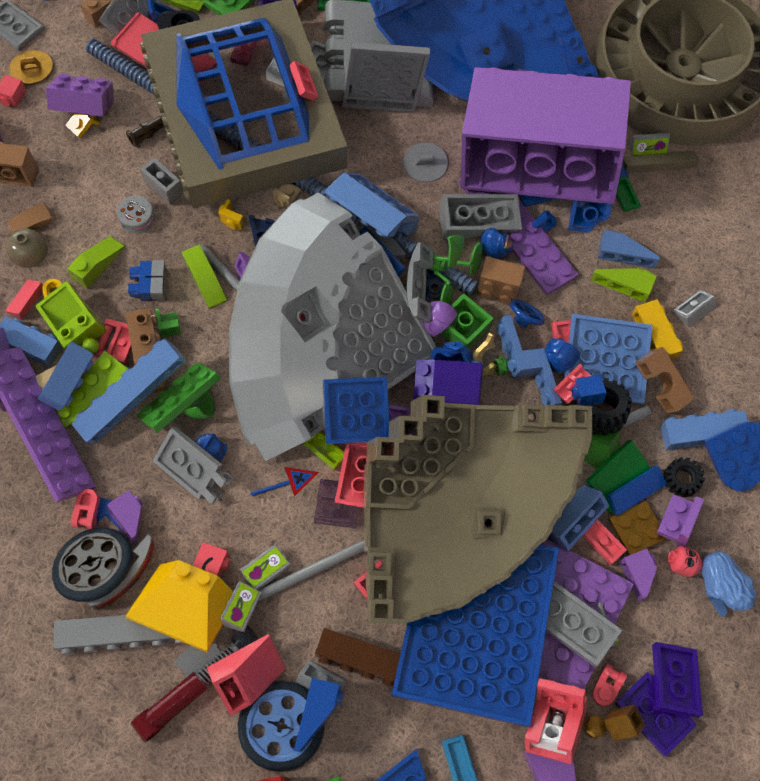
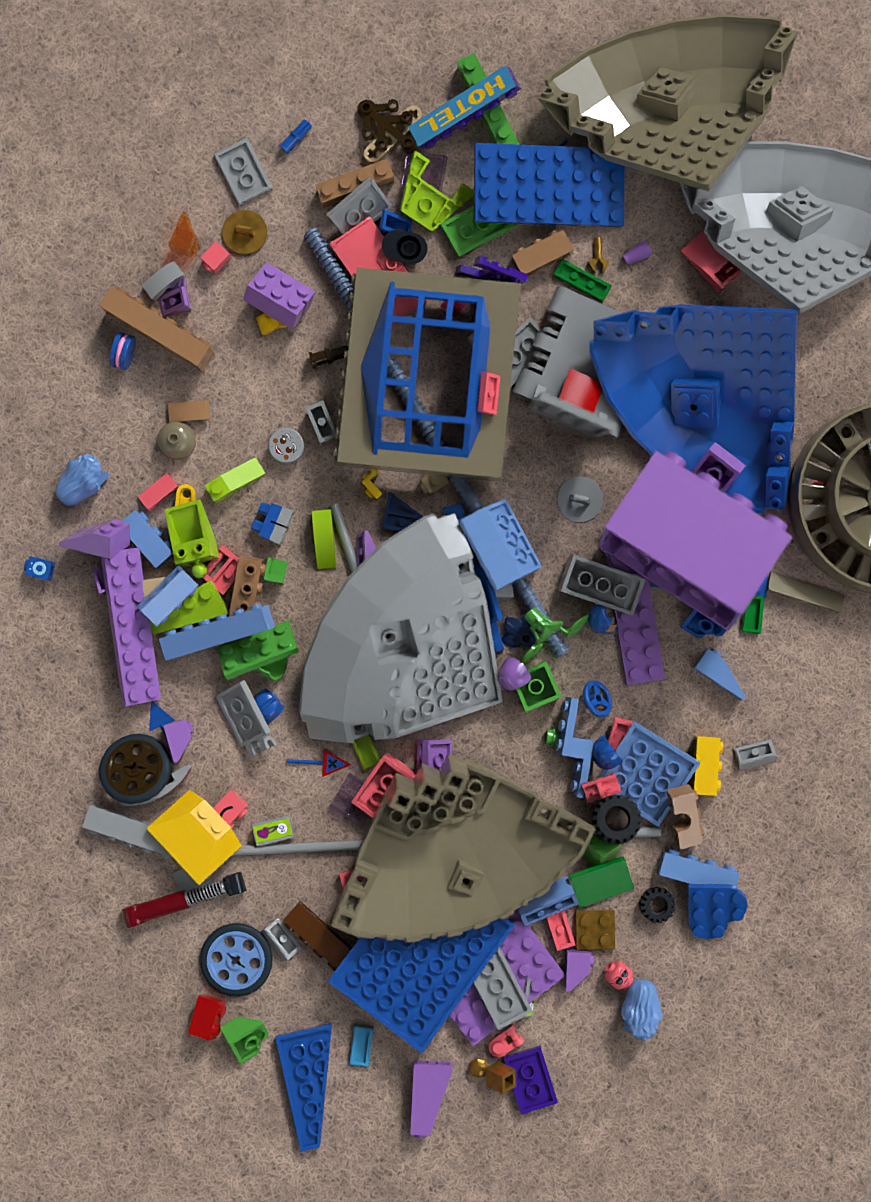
camera: 30 degrees right, 20 degrees up
coral plate [71,489,100,529] -> none
coral slope [207,634,286,716] -> none
slope [221,582,262,632] -> none
blue slope [294,678,344,752] -> none
blue plate [323,377,389,444] -> none
light grey slope [407,242,433,323] -> none
dark purple slope [413,360,483,405] -> none
blue helmet [430,333,497,377] -> none
medium nougat brick [477,256,525,304] -> none
coral brick [525,678,587,764] -> none
blue plate [532,210,556,231] -> none
blue brick [571,374,606,406] -> none
lime slope [590,268,657,303] -> none
blue tile [607,466,667,515] -> none
slope [629,133,670,156] -> none
dark purple plate [652,642,703,718] -> none
medium lavender bracket [657,494,704,548] -> none

